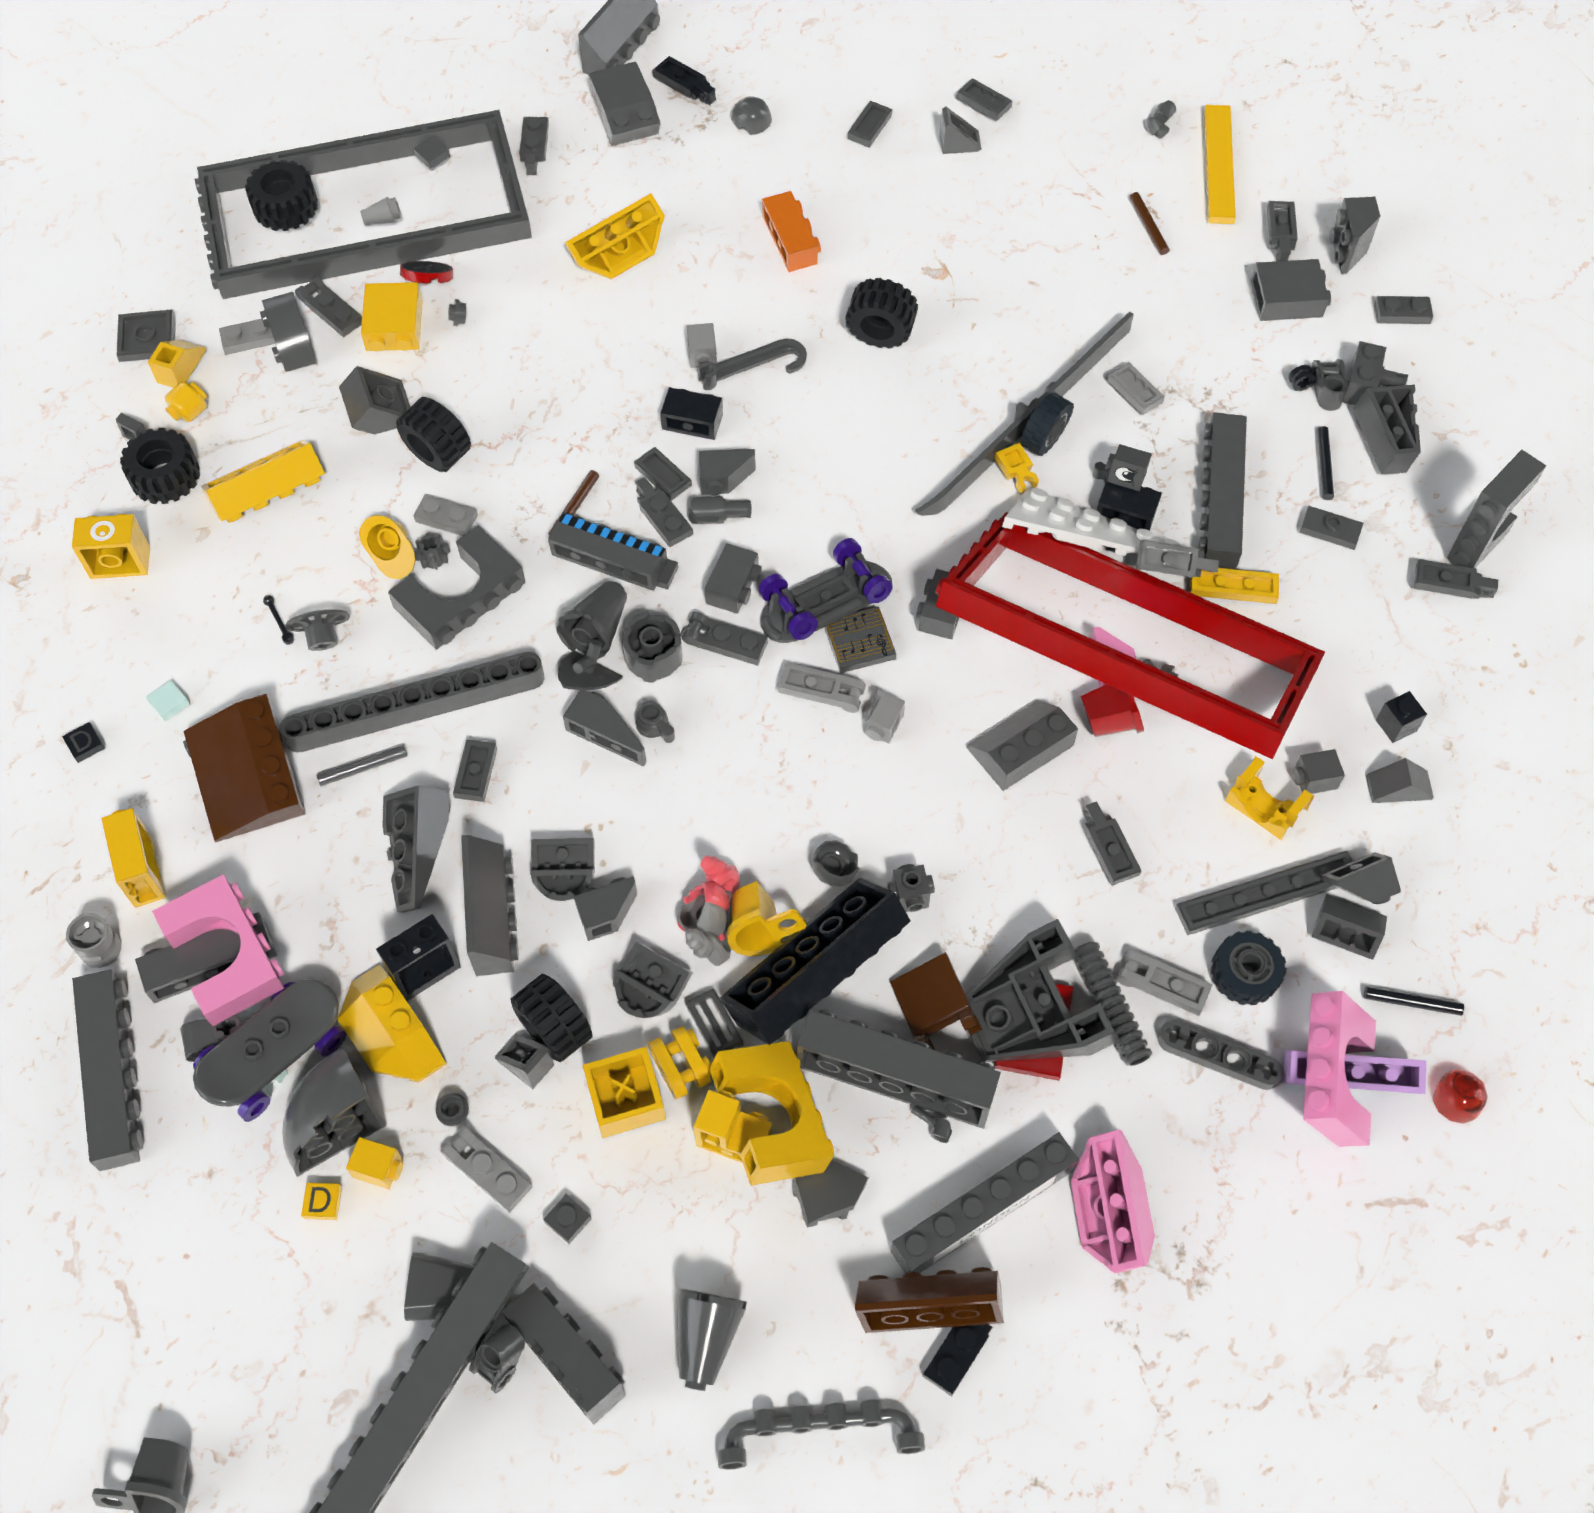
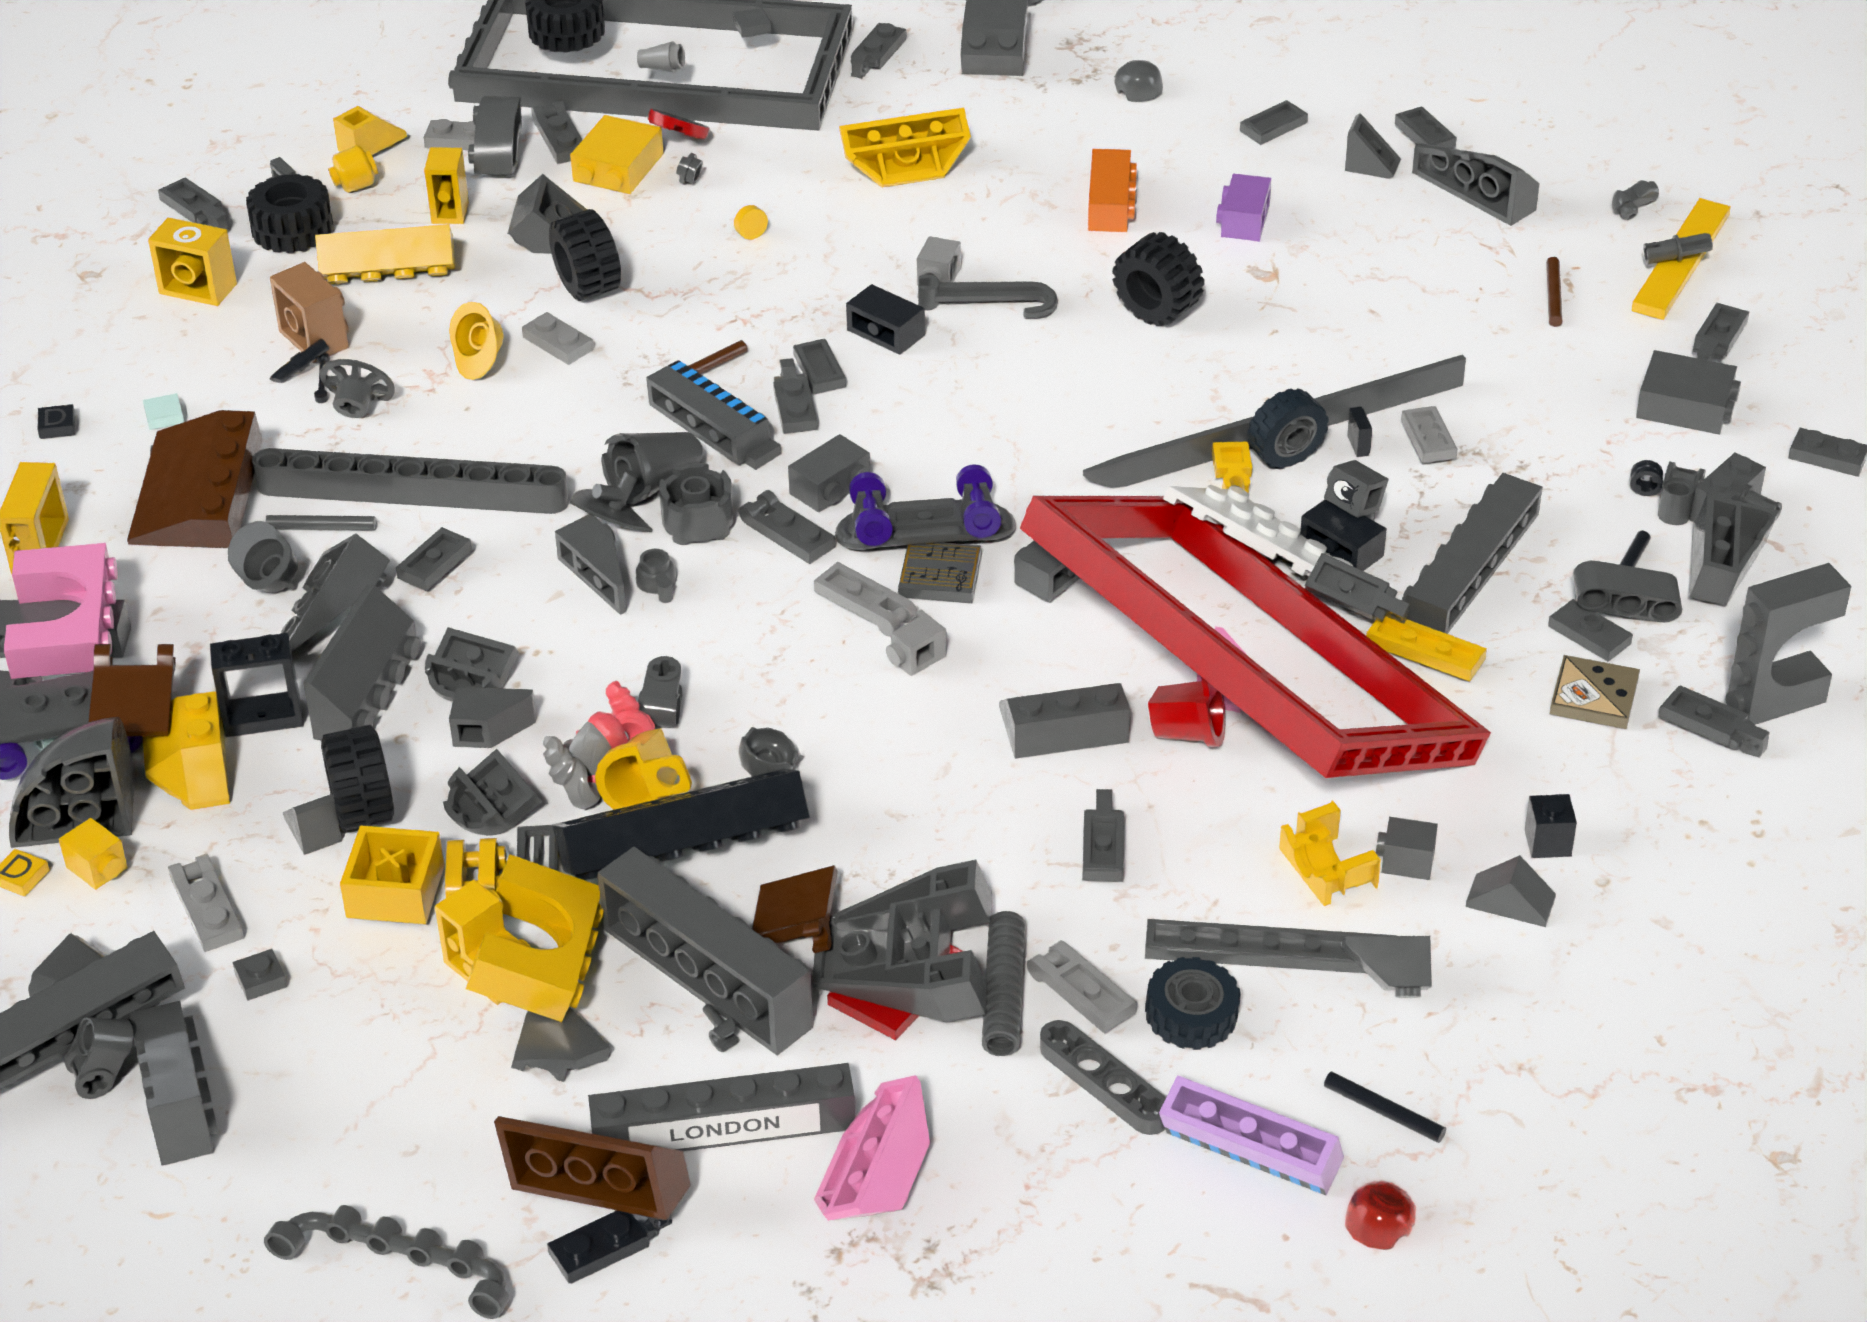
camera: 25 degrees right, 20 degrees down
dark grey plate [116,309,175,362] -> none
dark grey arch [388,526,526,650] -> none
dark grey gear [414,534,450,570] -> none
dark grey plate [435,1093,469,1127] -> none
black hinge [653,56,716,105] -> none
dark grey cone [678,1288,747,1391] -> none
dark grey arm [687,496,752,524] -> none
dark grey slope [699,449,756,496] -> none
dark grey brick [887,864,935,912] -> none
bright pink arch [1303,991,1376,1147] -> none
dark grey brick [1312,894,1387,960] -> none
dark grey slope [1330,196,1381,274] -> none
none -> reddish brown flag [88,644,176,736]
none -> dark grey hinge [158,177,230,231]
none -> dark grey piece [228,521,298,593]
none -> black piece [269,338,329,383]
none -> medium nougat brick [270,262,349,363]
none -> yellow brick [424,147,469,224]
none -> dark grey piece [638,656,683,728]
none -> yellow tile [734,205,768,240]
none -> medium lavender brick [1216,173,1272,242]
none -> black tile [1347,406,1372,457]
none -> dark grey wedge [1412,143,1540,226]
none -> tile [1549,655,1640,729]
none -> dark grey beam [1573,560,1683,623]
none -> dark grey axle [1643,233,1713,265]

